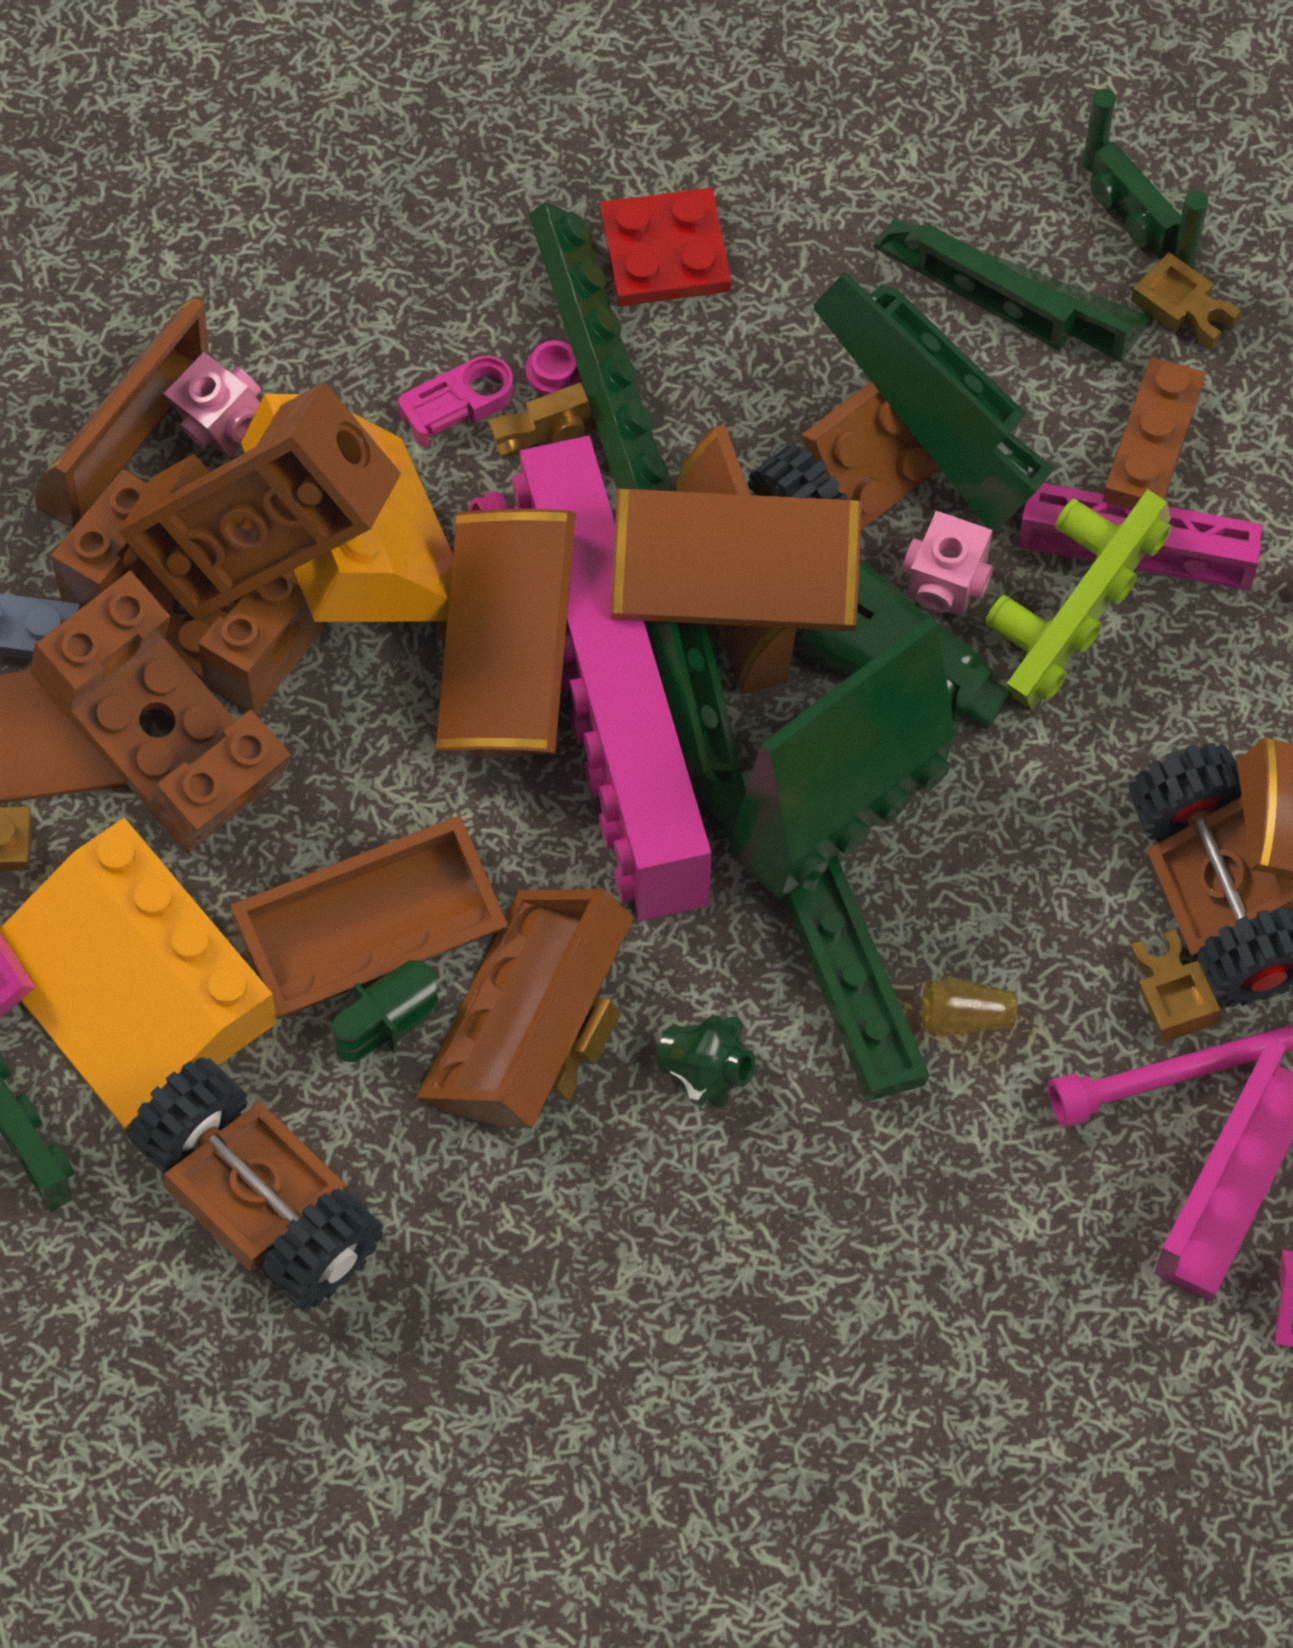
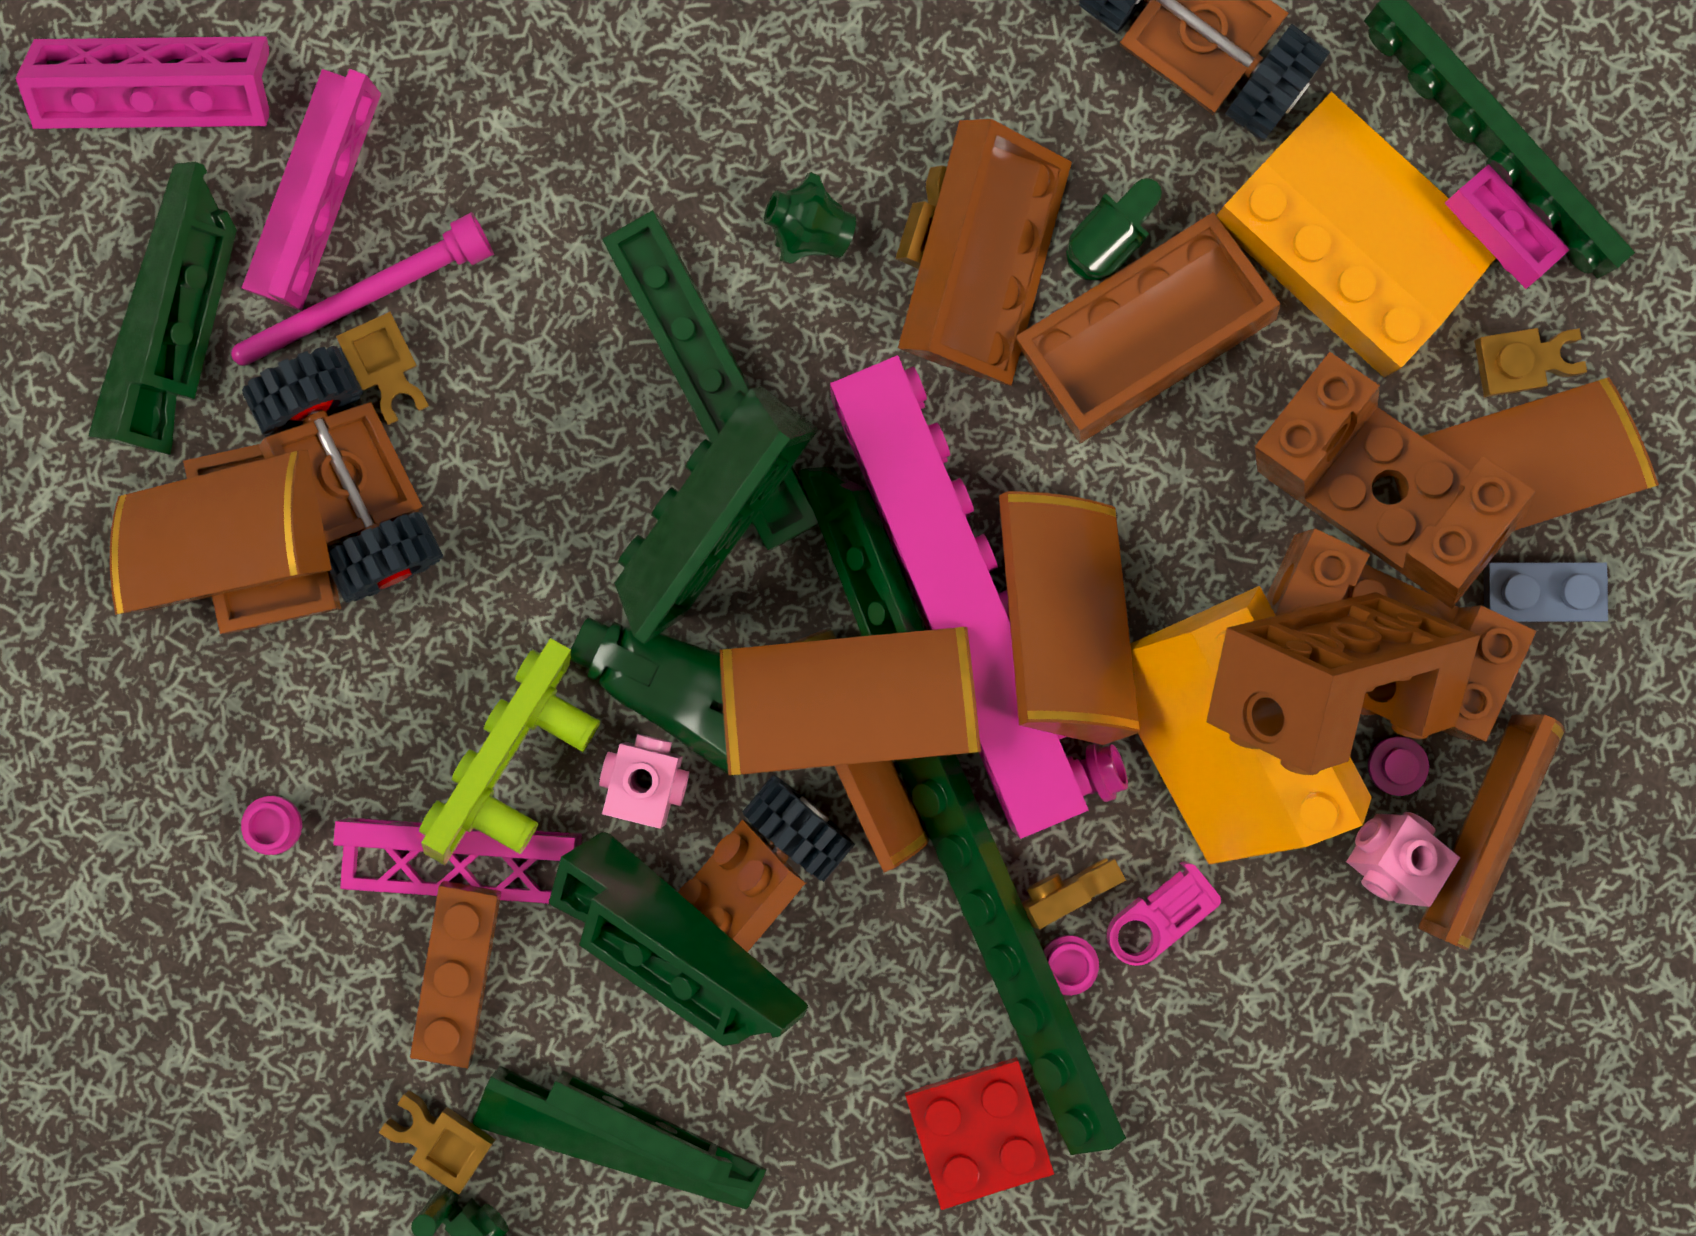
camera: 175 degrees right, 25 degrees up
clear yellow cone [922,974,1017,1037] -> none

